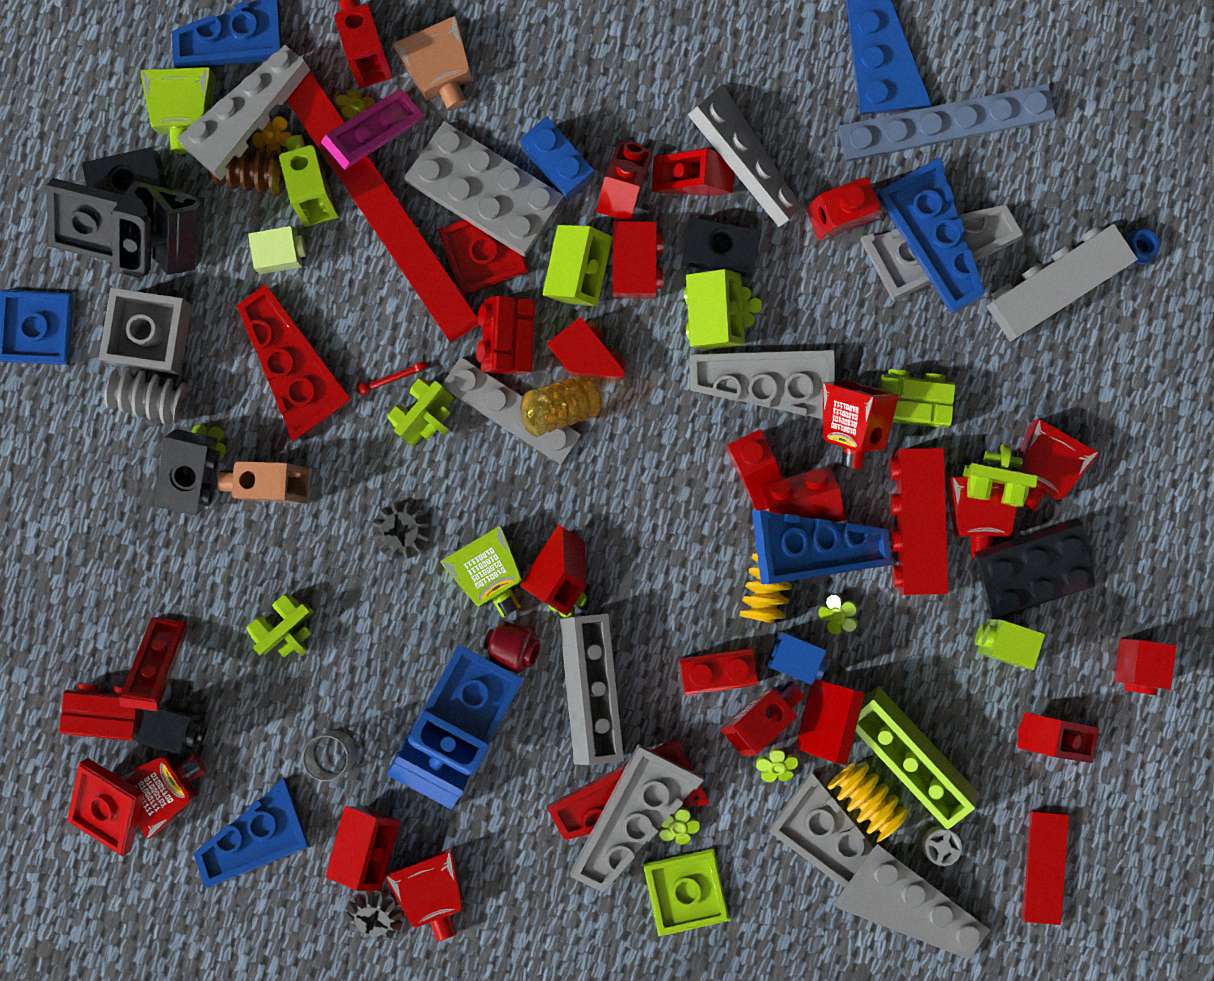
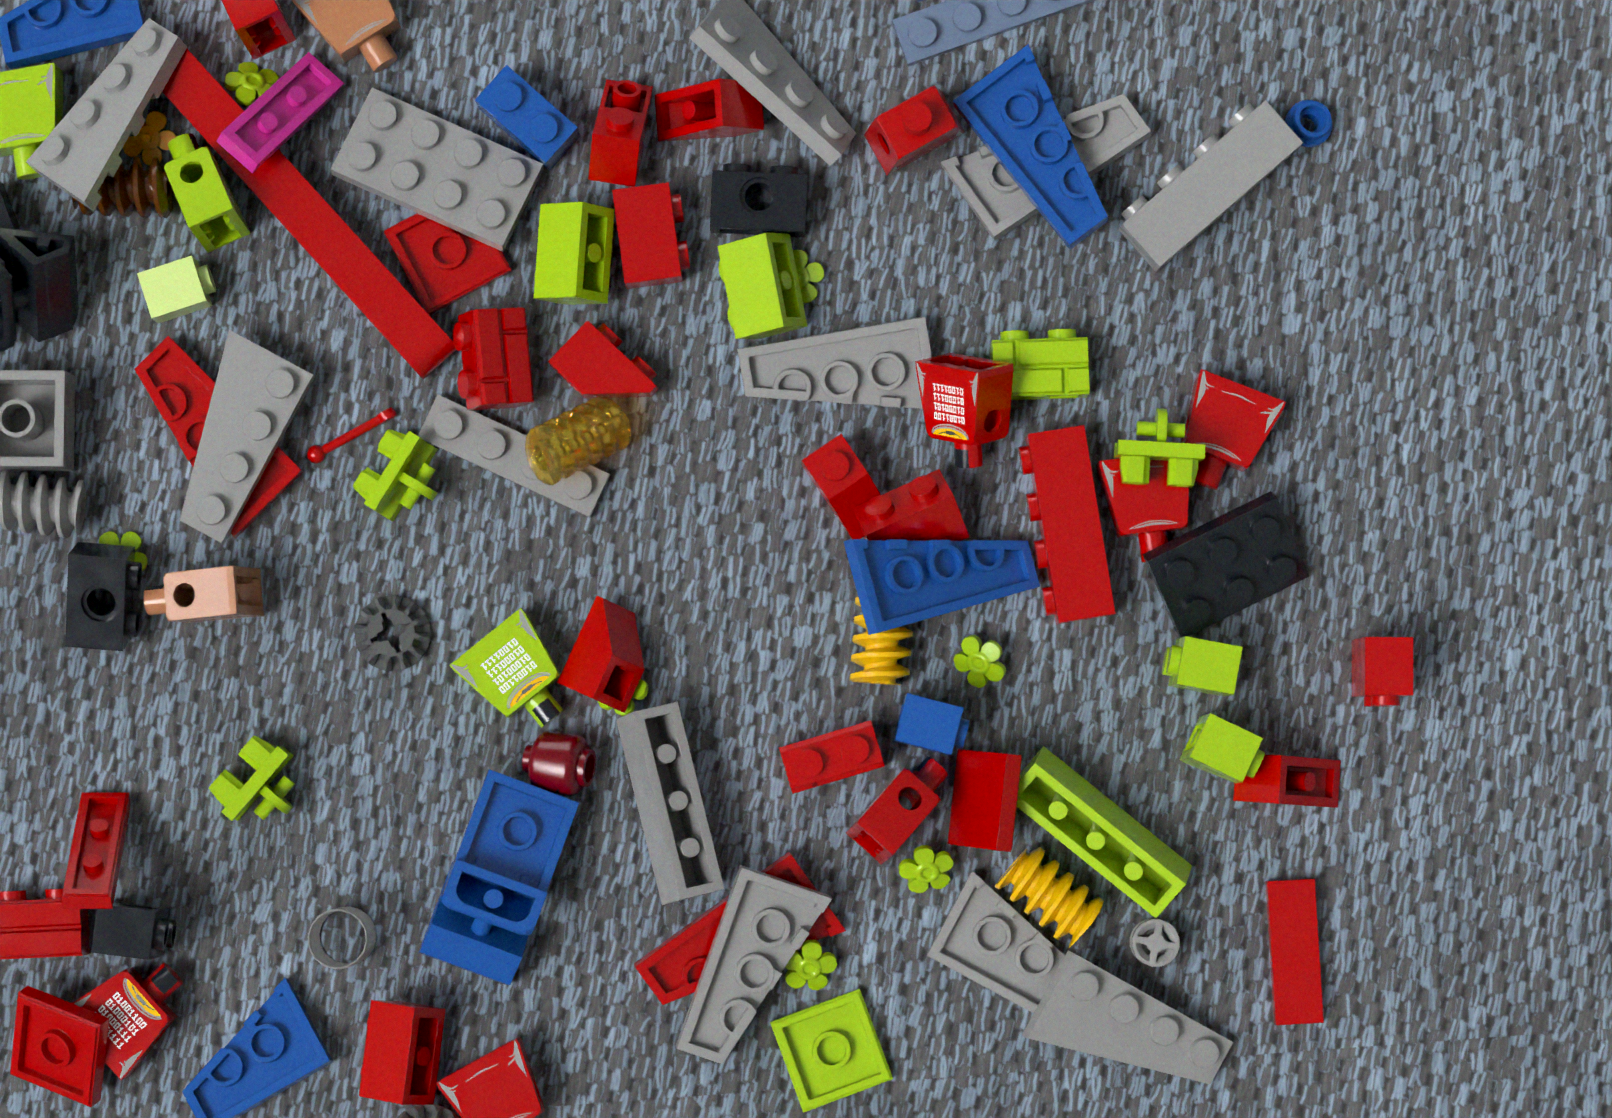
camera: 10 degrees left, 0 degrees up
none -> light grey wing [179,330,316,544]
none -> lime slope [1179,713,1265,783]

